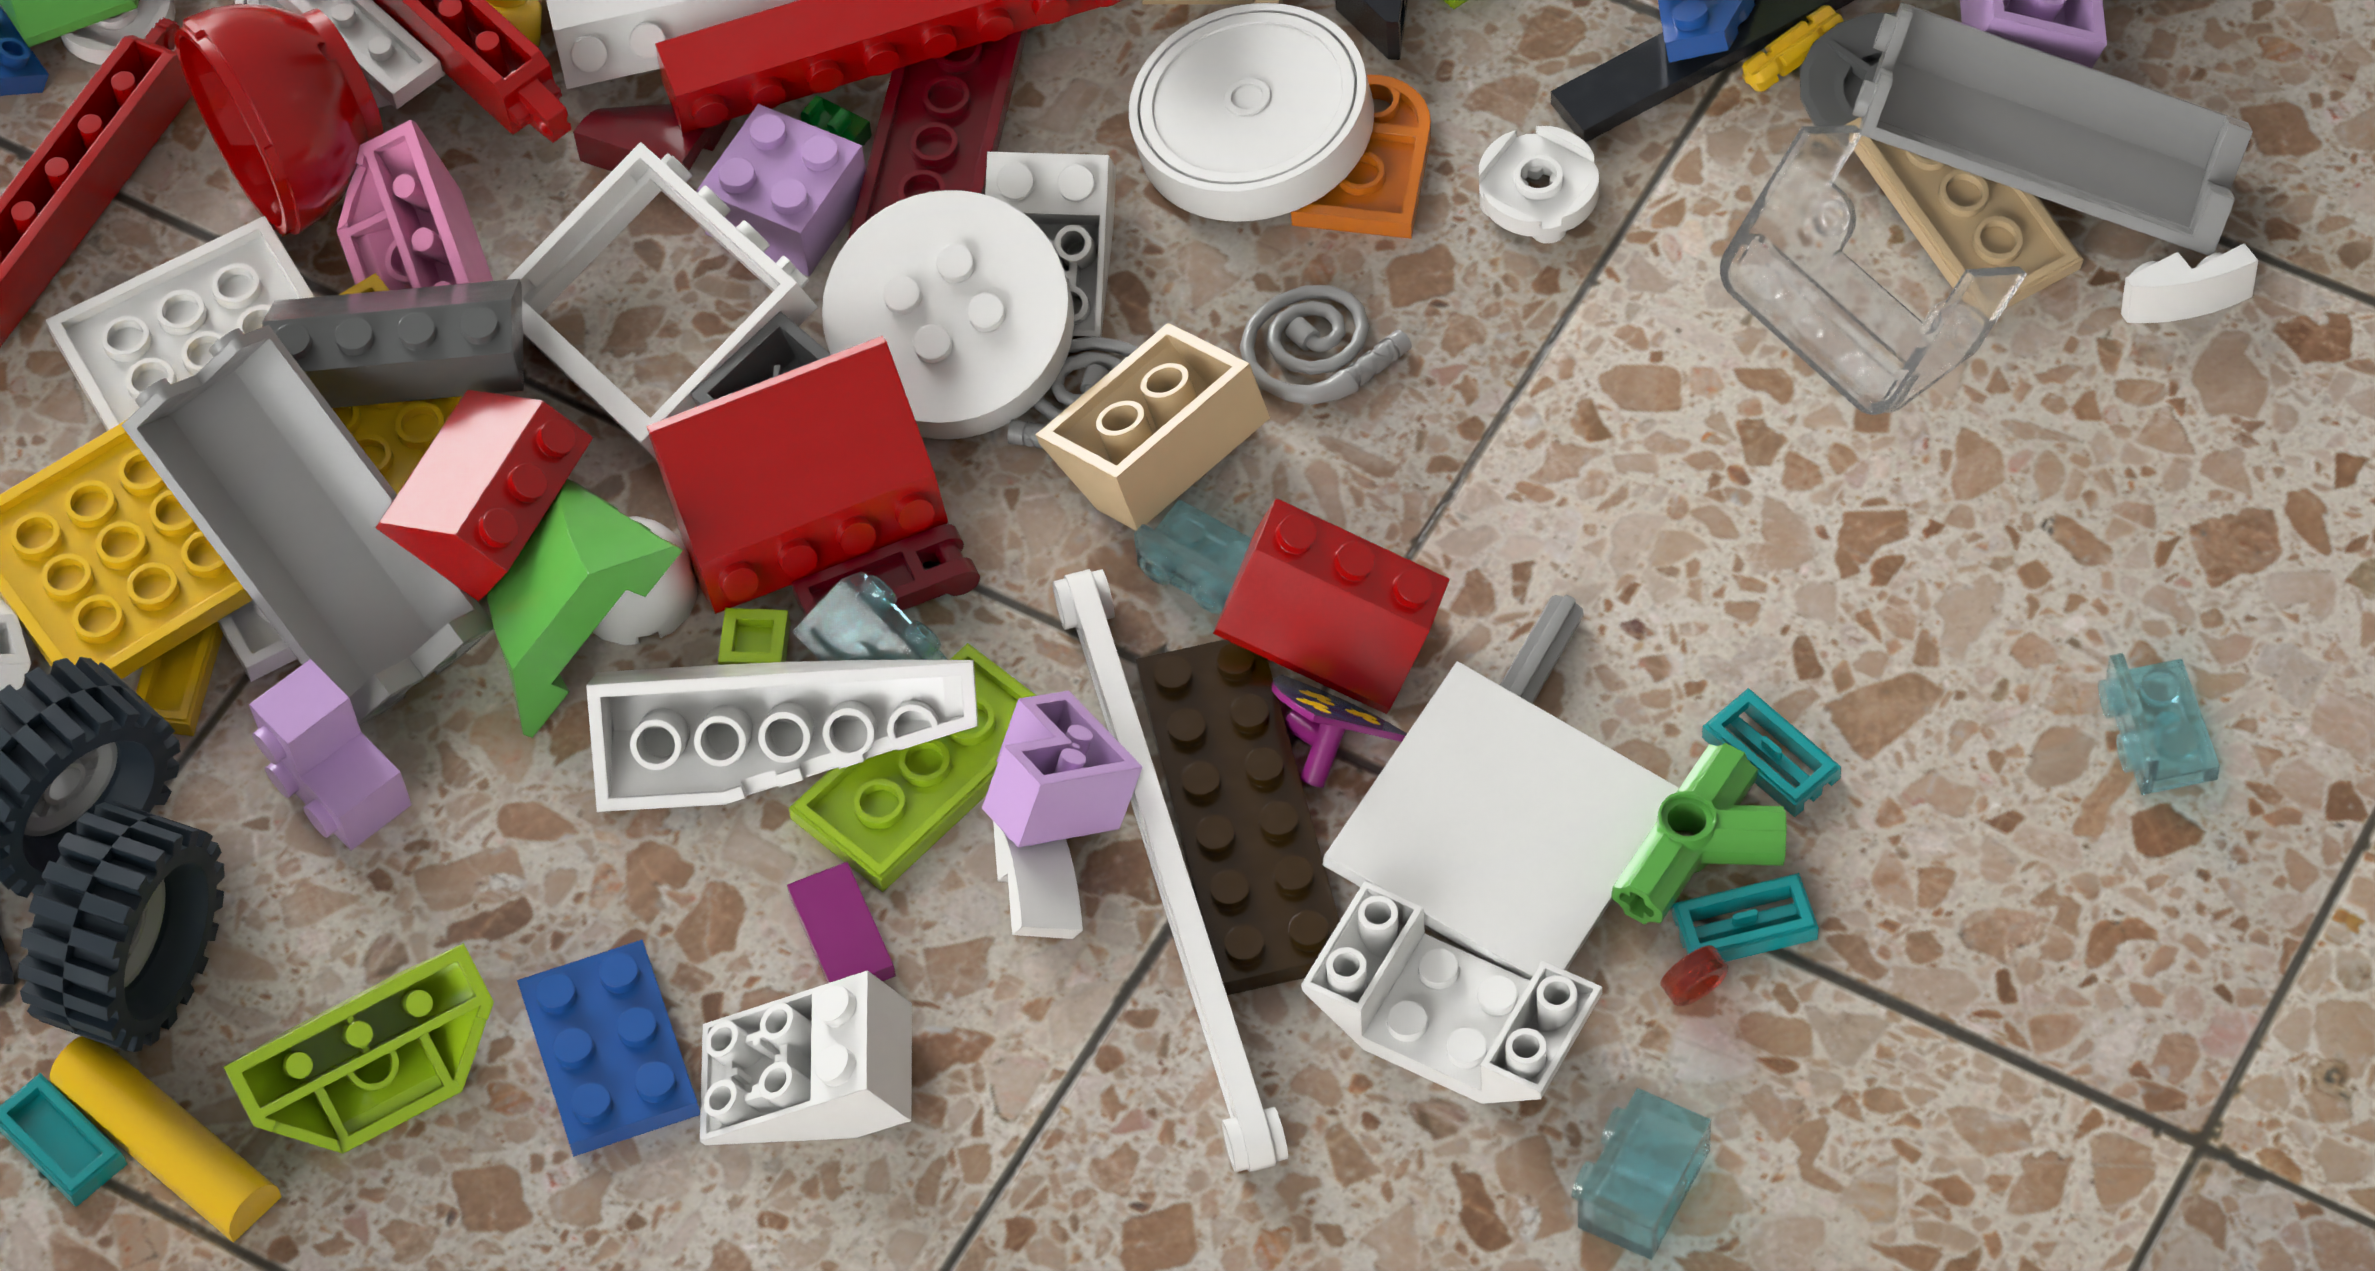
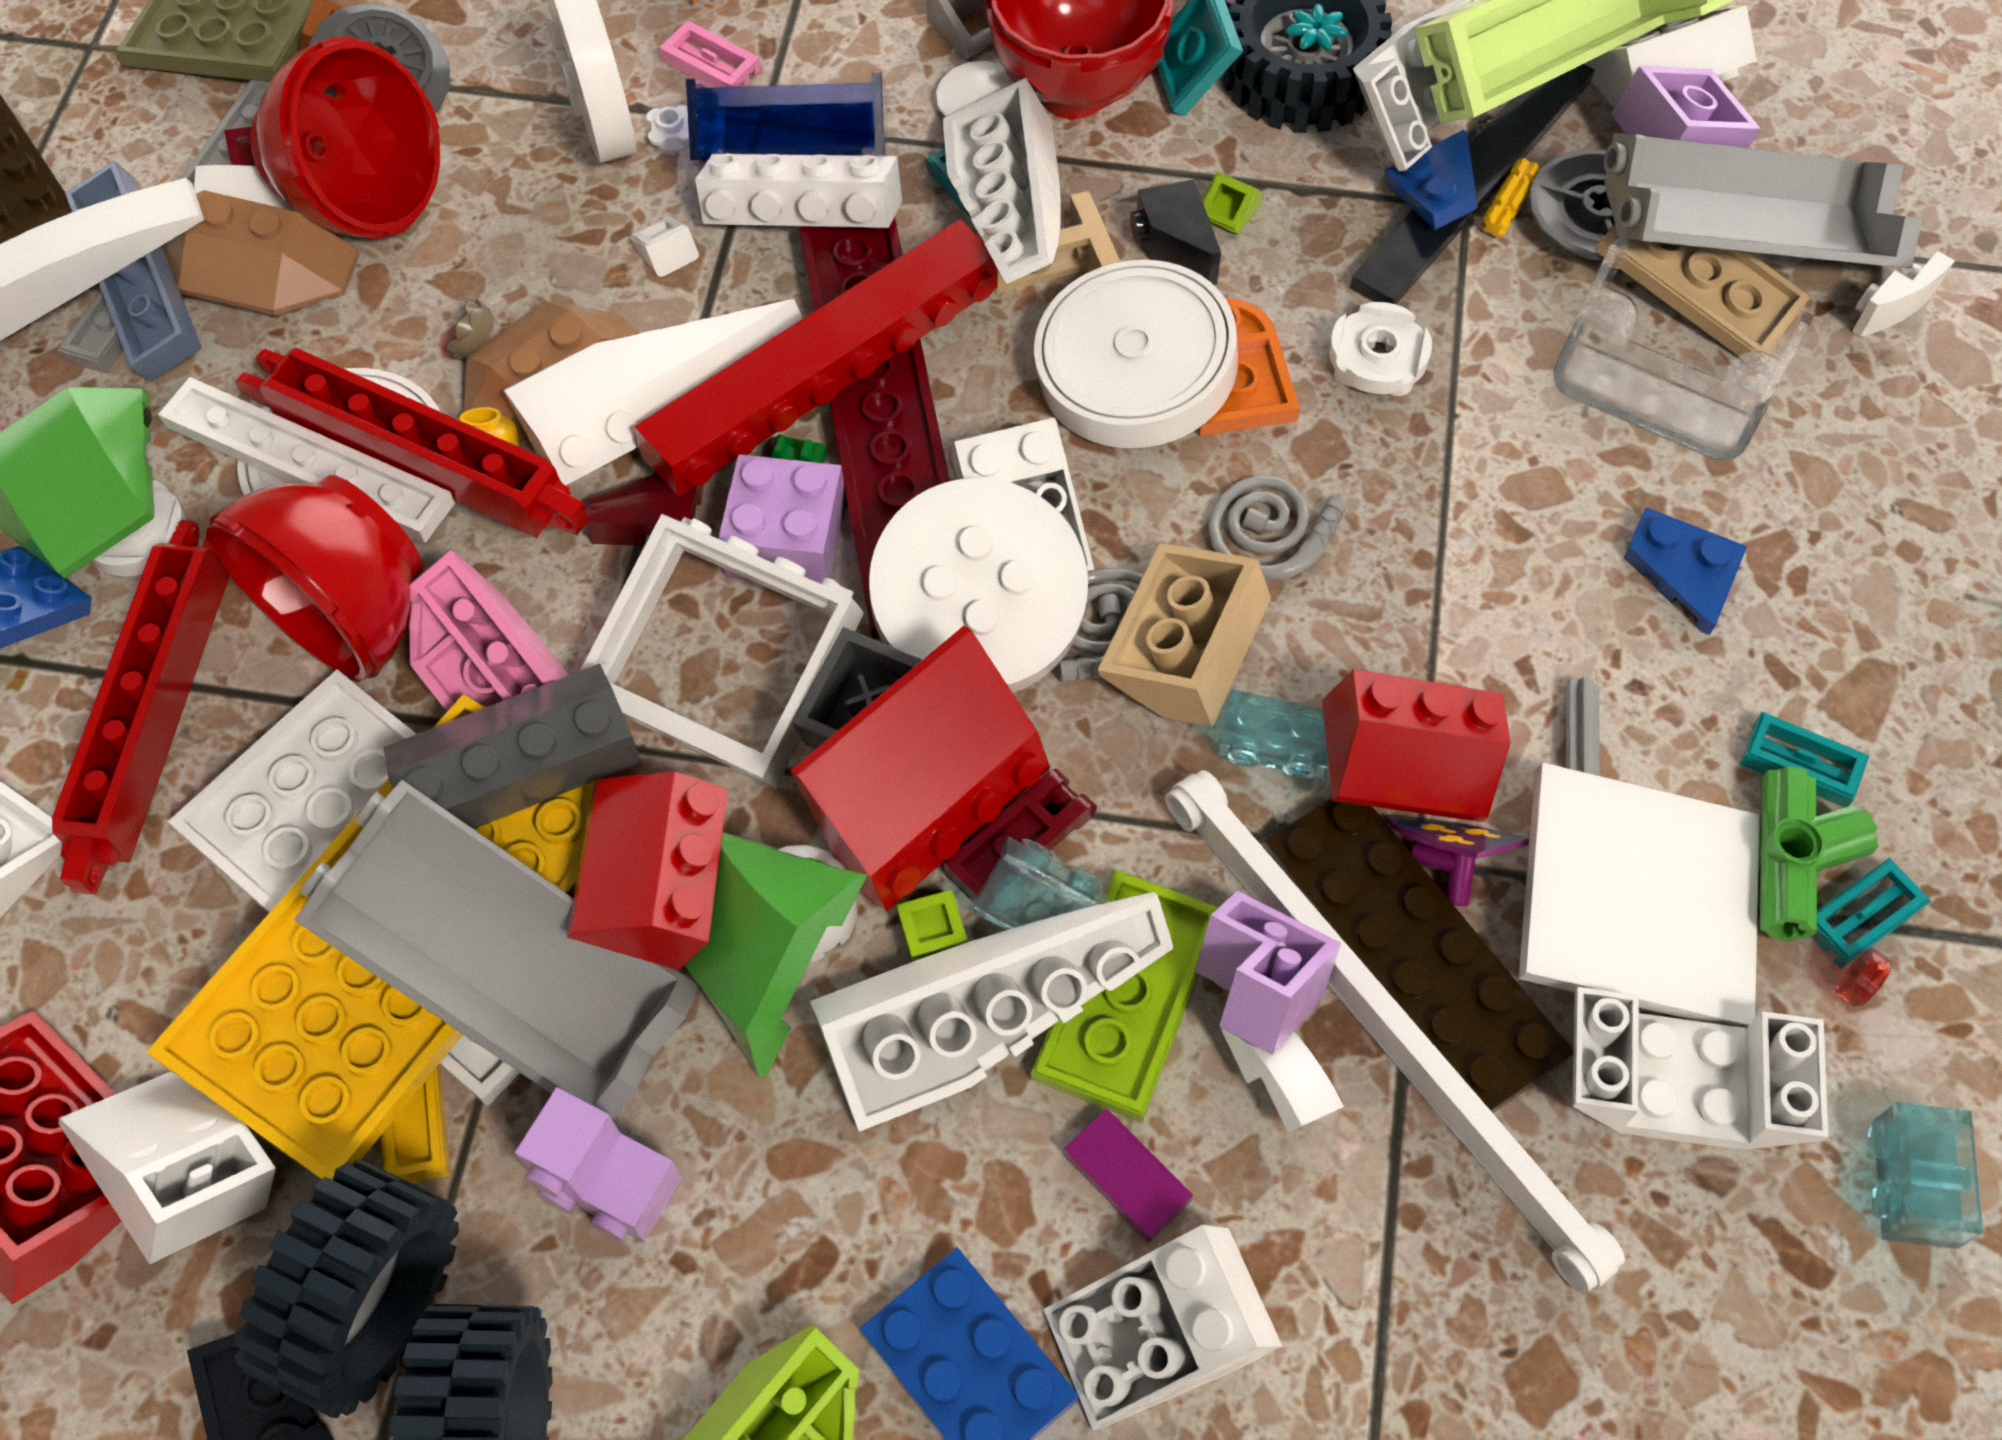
camera: 25 degrees left, 5 degrees up
none -> blue wing [1624,507,1747,635]

